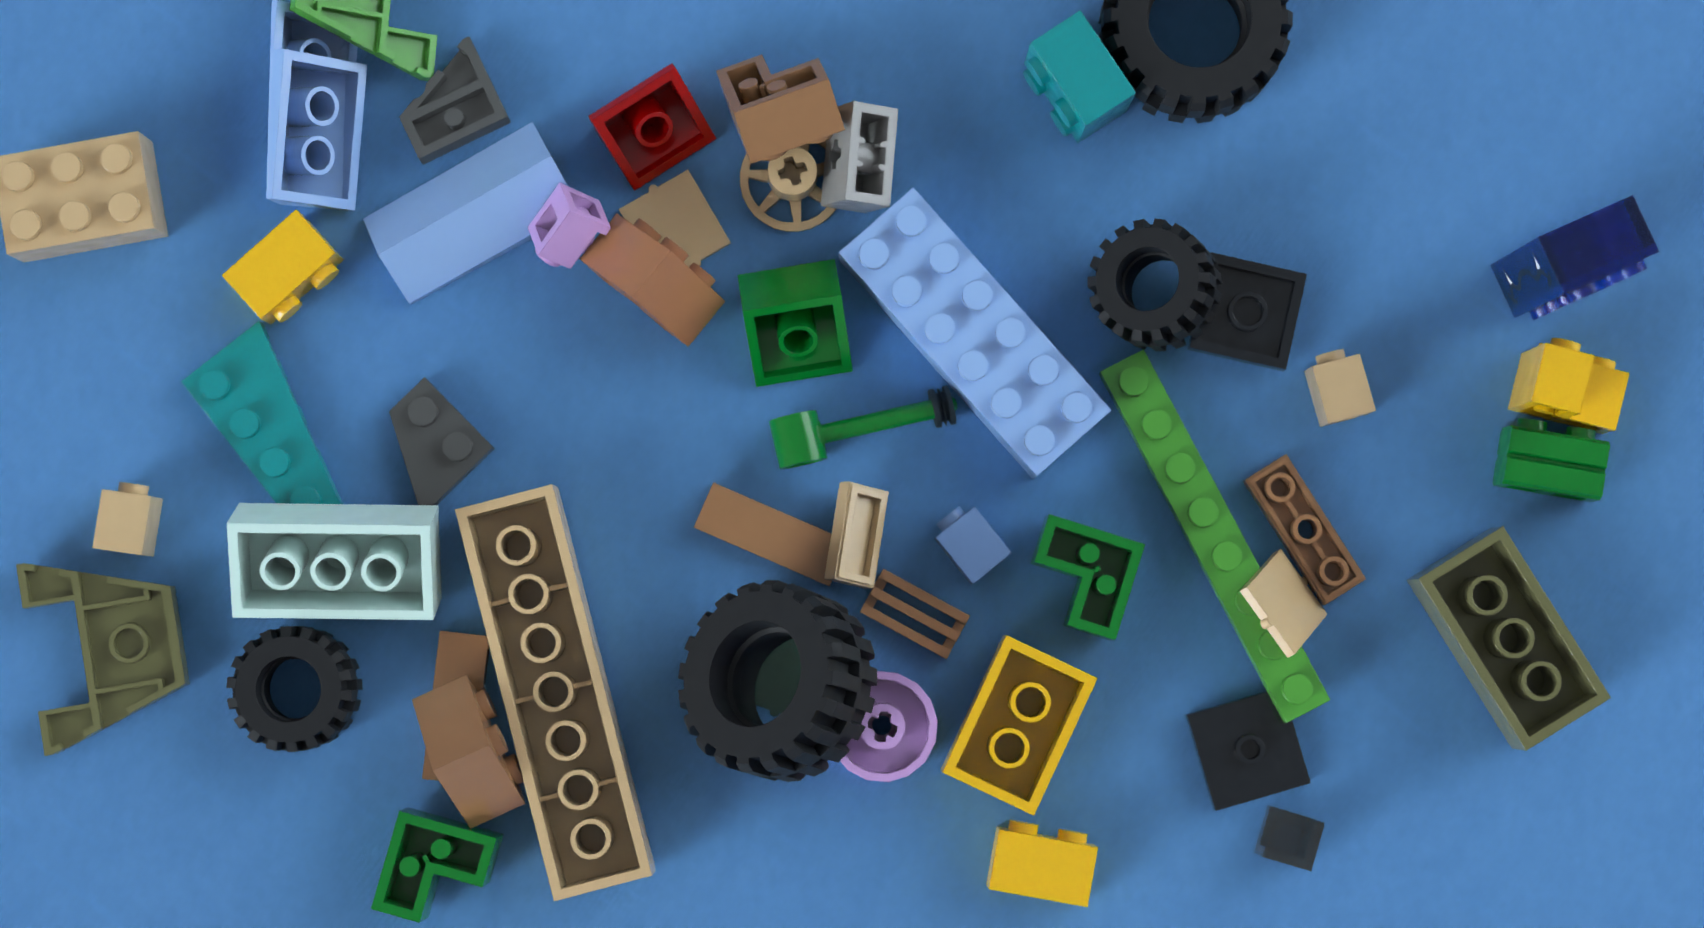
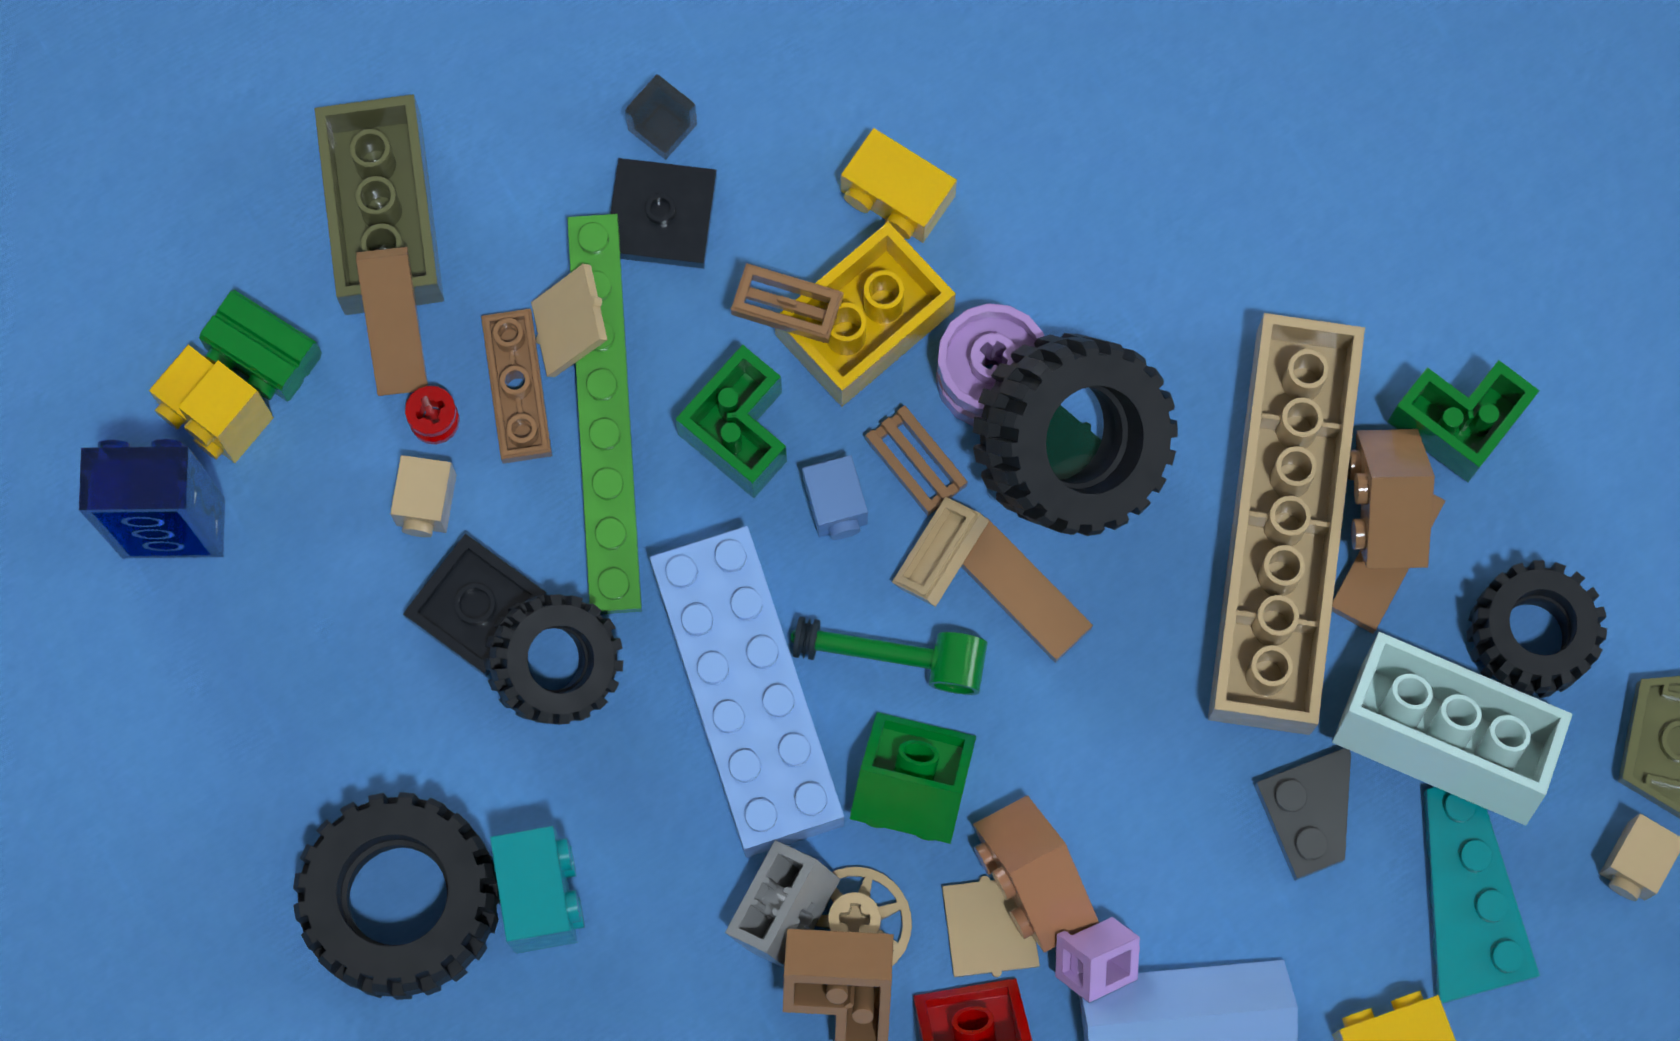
camera: 155 degrees left, 10 degrees down
none -> medium nougat tile [356,247,428,396]
none -> red wheel [405,386,460,445]
none -> medium nougat tile [731,263,844,344]

